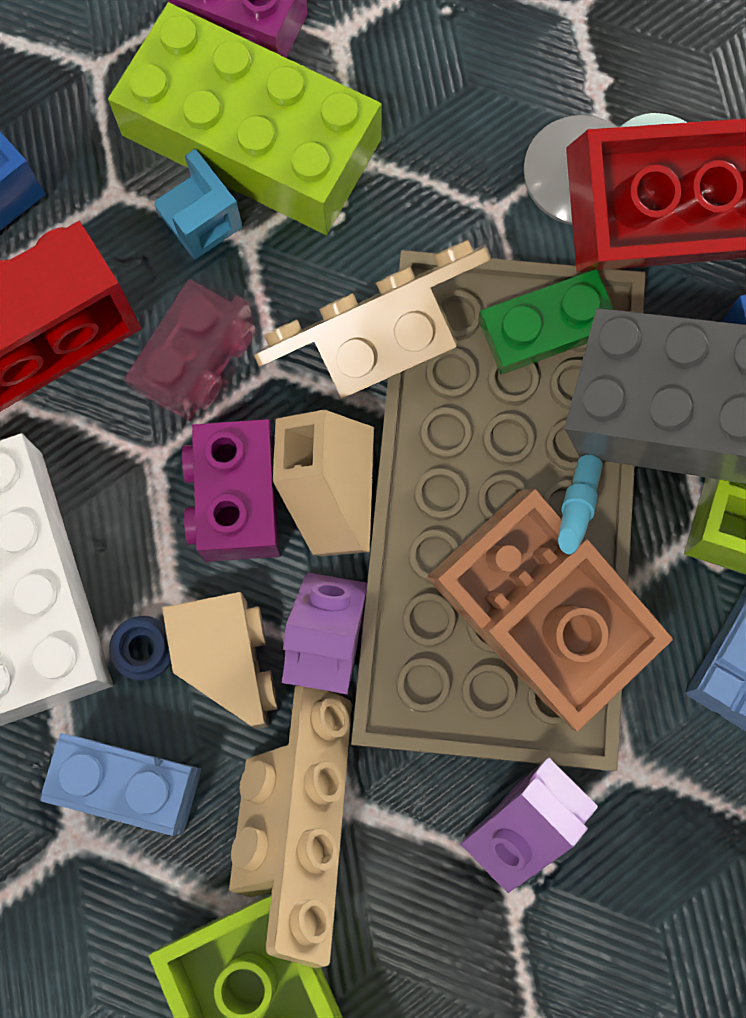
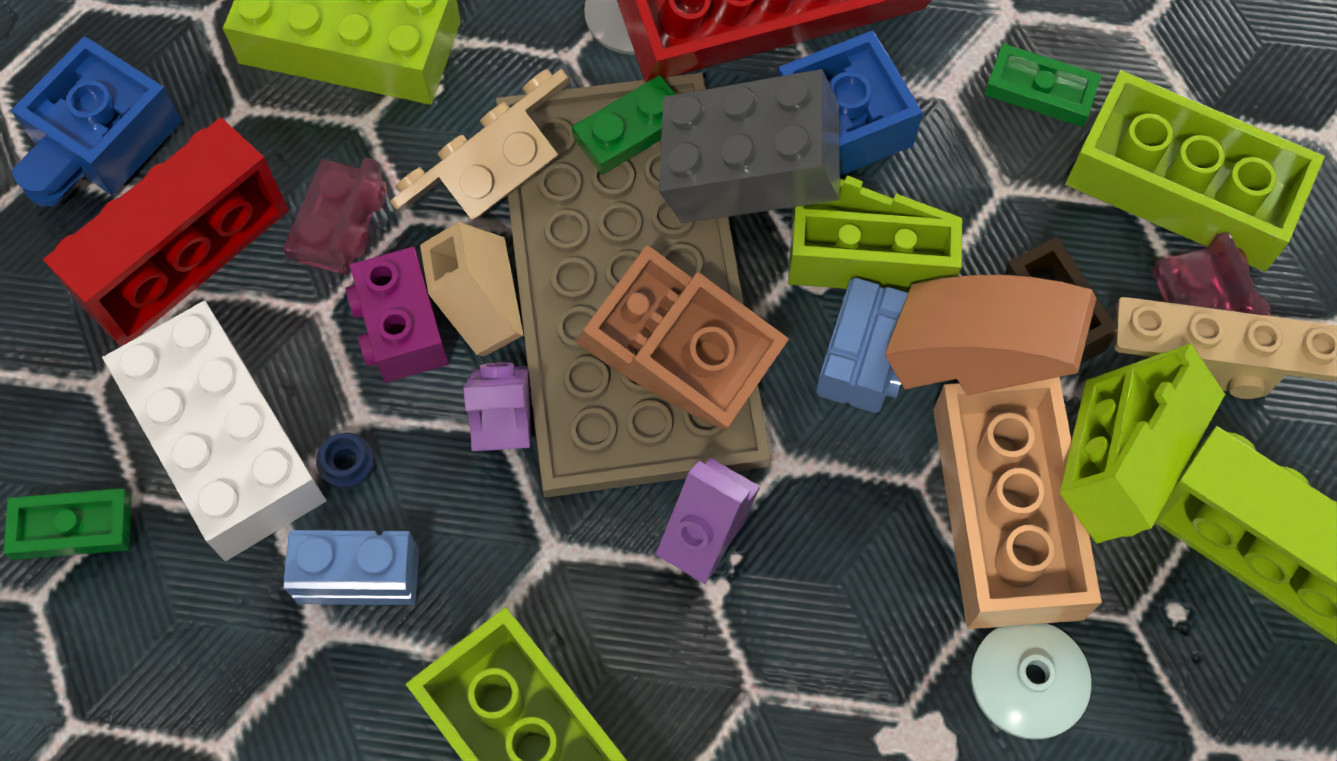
camera: 15 degrees left, 10 degrees down
dark azure panel [154,149,243,260] -> none
tan slope [162,592,278,729] -> none
tan bracket [229,685,352,968] -> none
medium azure piece [558,455,603,554] -> none

